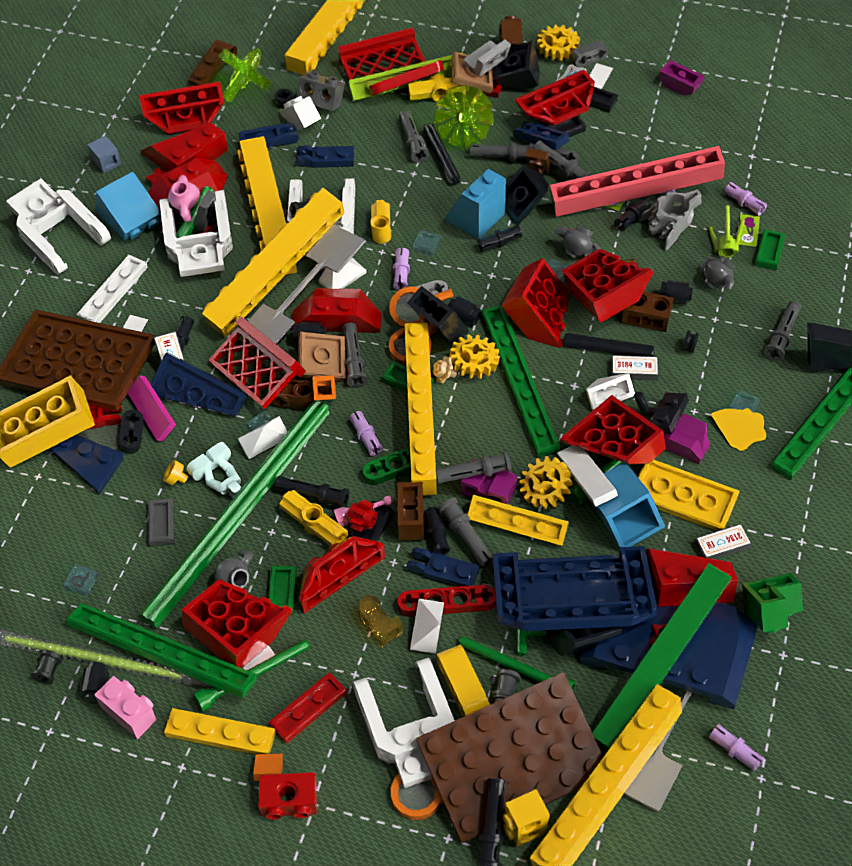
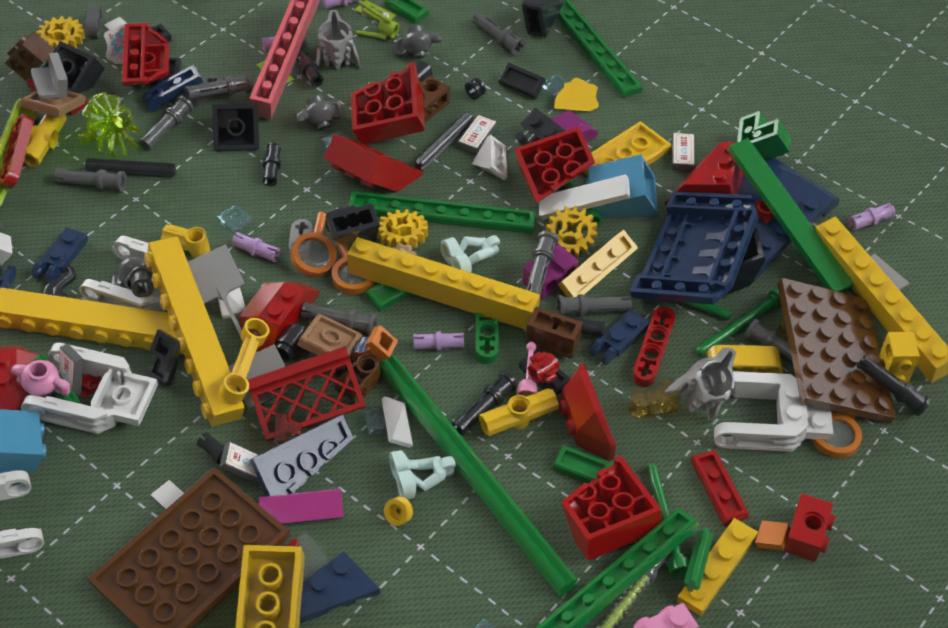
camera: 70 degrees left, 5 degrees down
white tile [77,255,148,323] -> none
black beam [119,409,143,454] -> none
dark grey tile [148,498,175,547] -> none
dark grey piece [214,549,253,588] -> none
white slope [410,599,444,654] -> none
dark azure slope [445,169,506,239] -> none
reddish brown plate [525,148,551,175] -> none
none -> black piece [43,265,77,299]
none -> black slope [146,329,180,386]
none -> yellow piece [219,318,269,403]
none -> clear red tile [275,414,302,444]
none -> light aqua piece [440,235,500,273]
none -> black tile [498,62,546,99]
none -> light grey piece [665,347,736,422]
none -> green axle [684,527,713,592]

